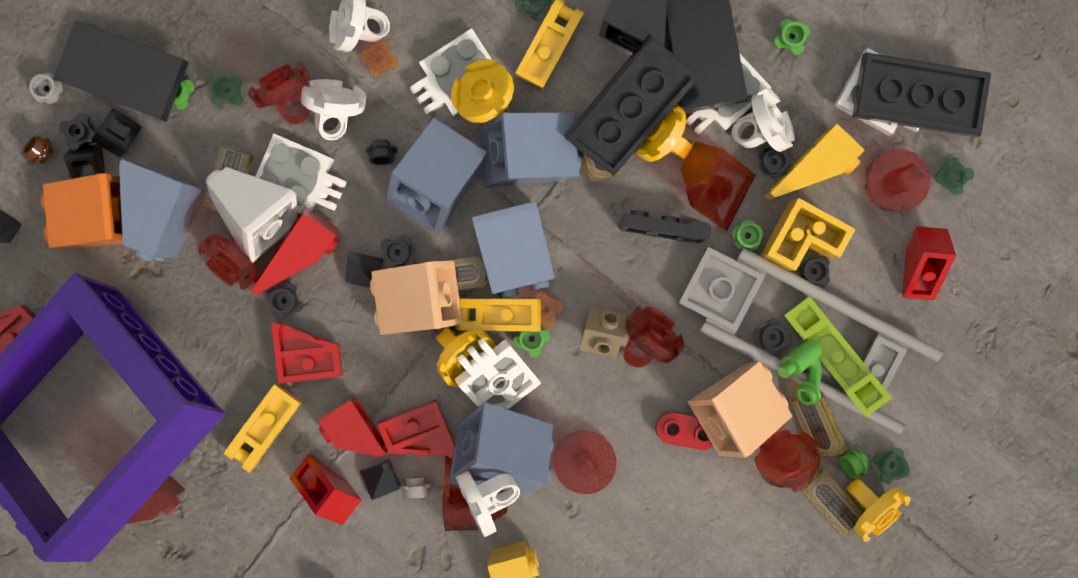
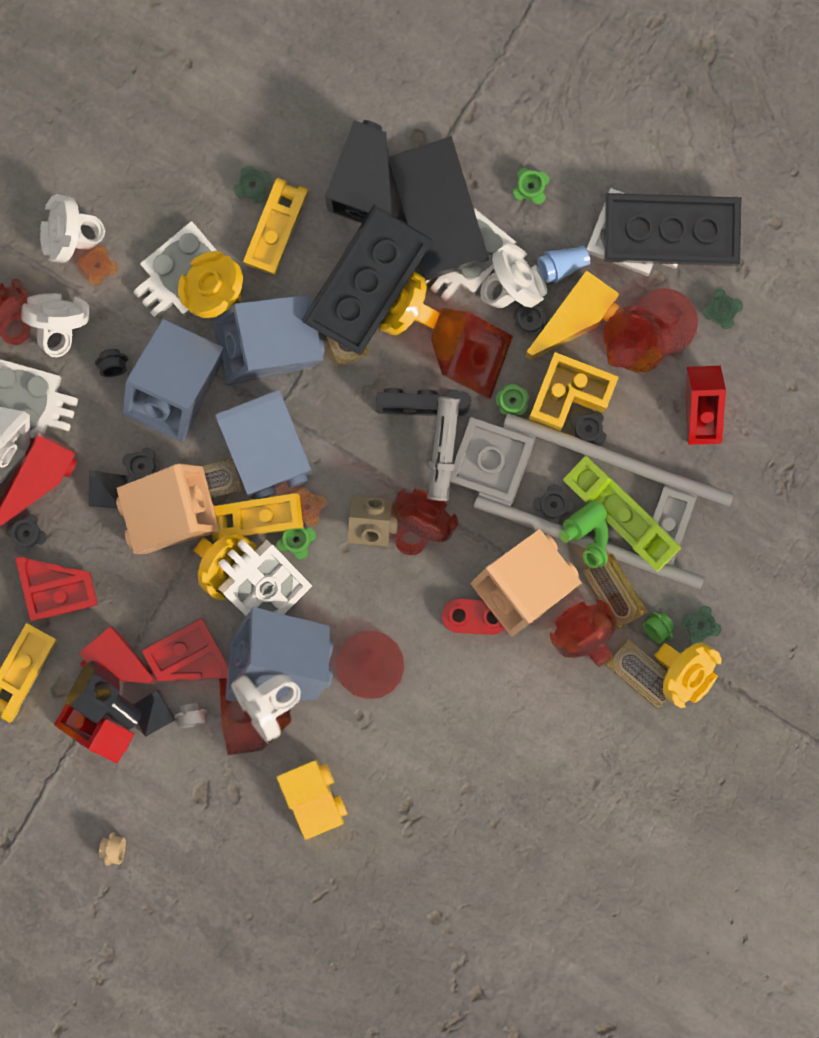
camera: 10 degrees left, 5 degrees down
none -> black piece [66,661,142,730]
none -> light grey pin [427,396,460,501]
none -> light blue cone [538,246,590,283]
none -> clear red tile [603,306,670,373]

